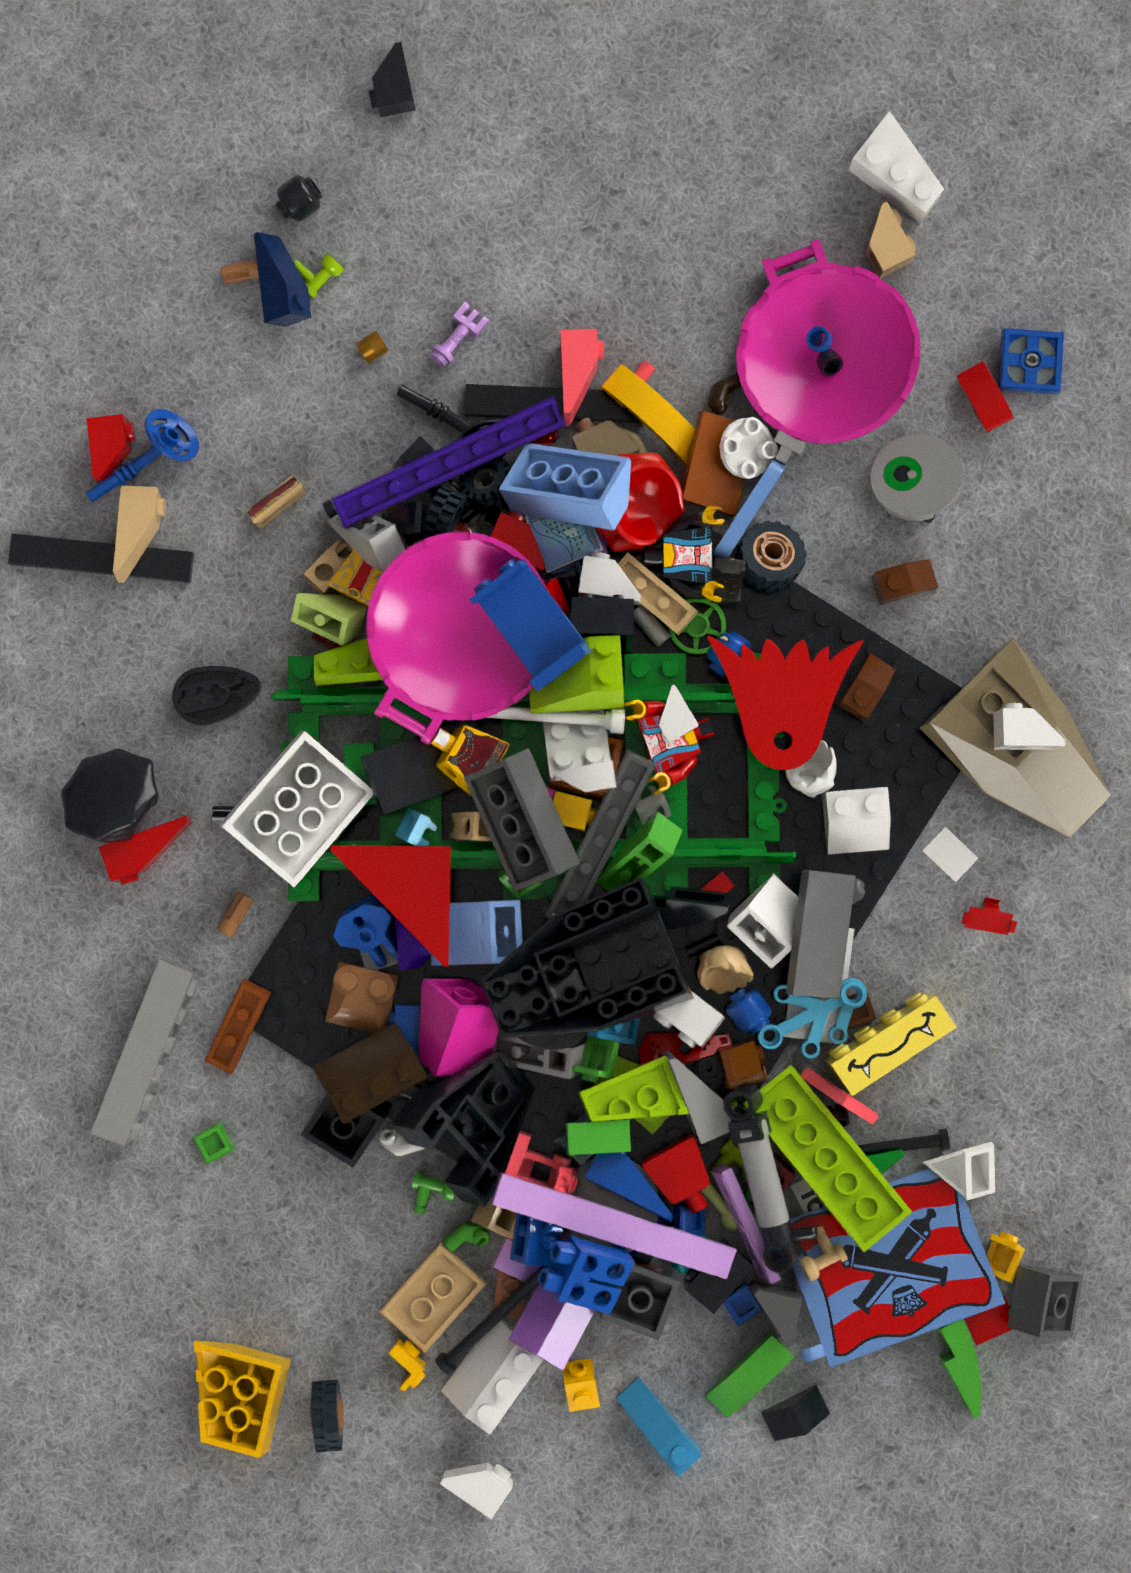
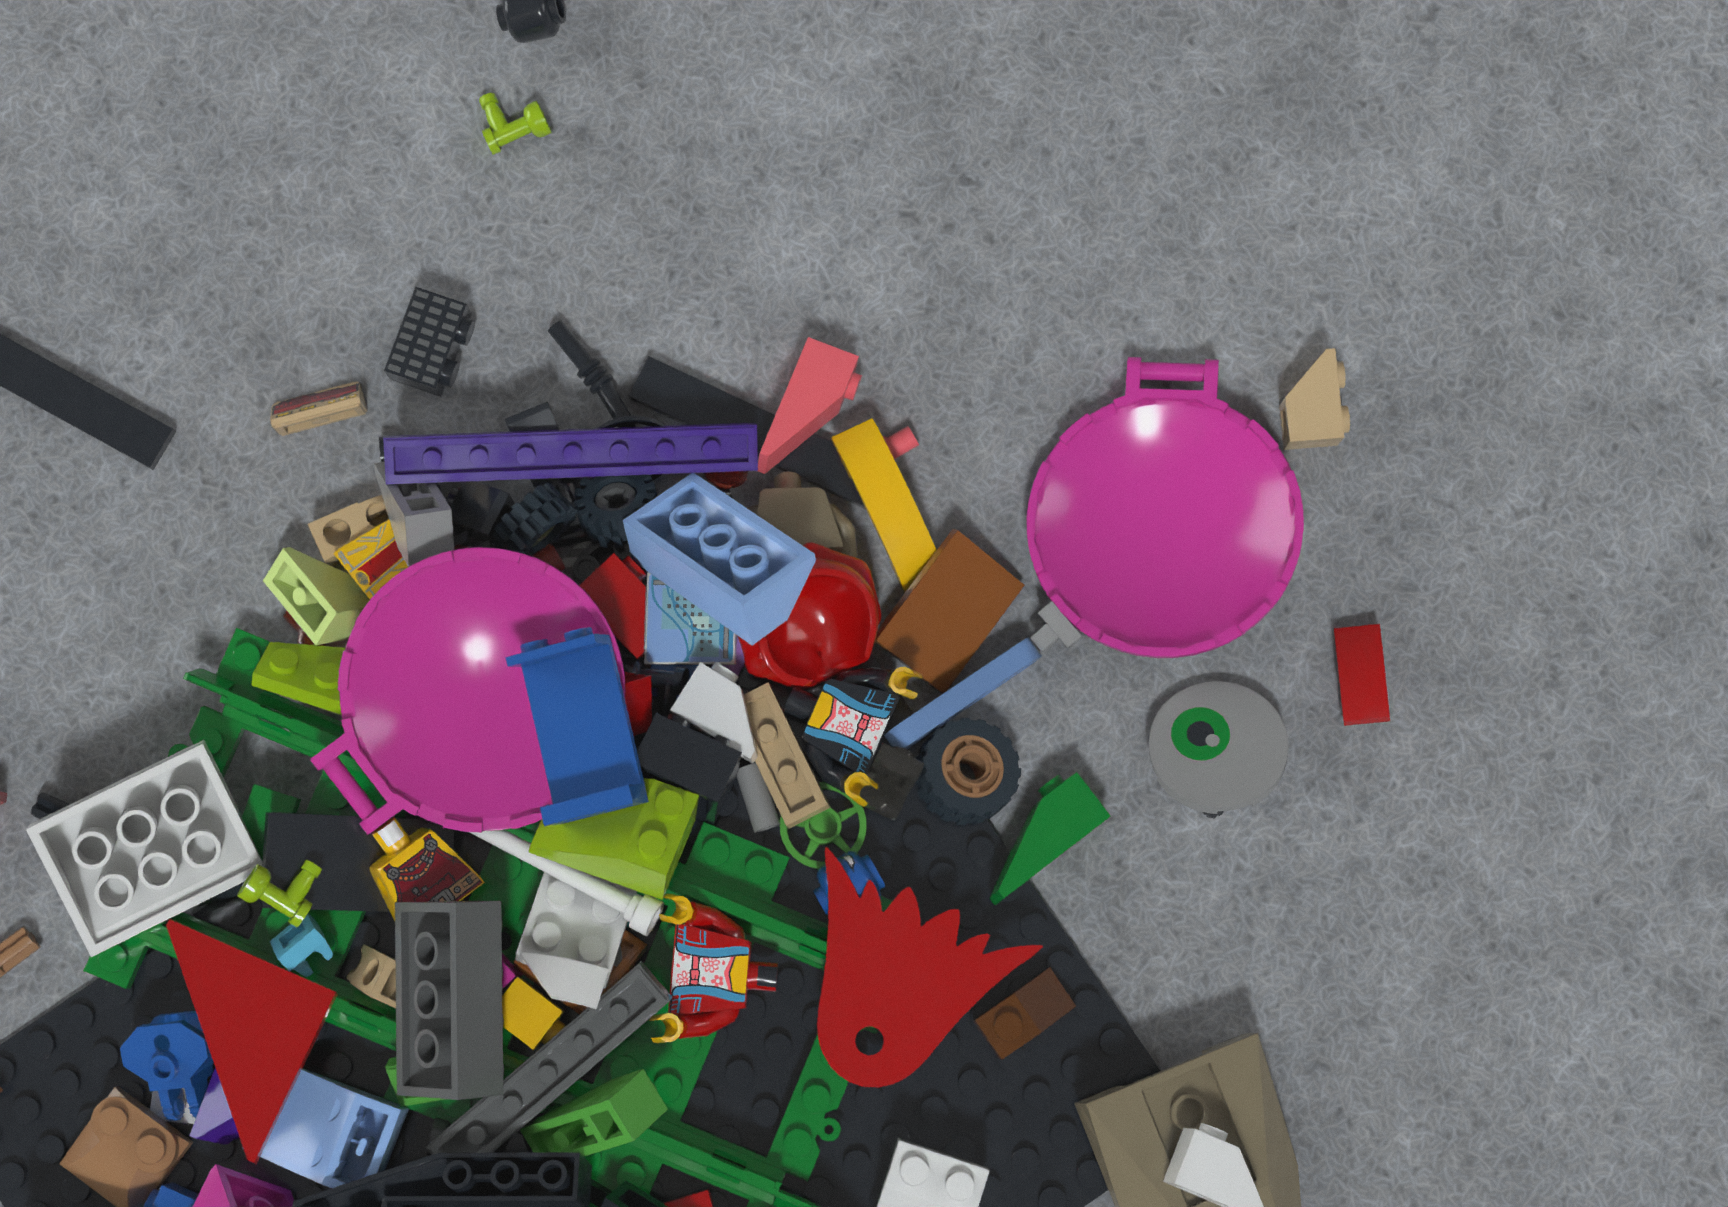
camera: 20 degrees right, 5 degrees down
blue dish [85,409,199,502] -> none
red slope [86,414,136,483] -> none
tan slope [113,486,166,583] -> none
black piece [172,666,262,726] -> none
medium nougat piece [221,259,259,284] -> none
dark blue slope [254,232,311,327] -> none
pearl gold hose [356,330,388,363] -> none
lavender hinge [430,302,490,367] -> none
light grey tile [635,786,672,825] -> none
white sticker [659,685,698,742] -> none
dark brown arm [707,373,742,415] -> none
white dish [719,417,778,479] -> none
white hair [786,740,836,798] -> none
blue hinge [806,326,833,352] -> none
black hinge [816,349,843,376] -> none
white wedge [848,111,944,223] -> none
reddish brown slope [871,559,938,605] -> none
blue piece [998,328,1064,394] -> none
none -> lime piece [237,860,322,928]
none -> black brick [384,286,475,397]
none -> green slope [989,772,1111,905]

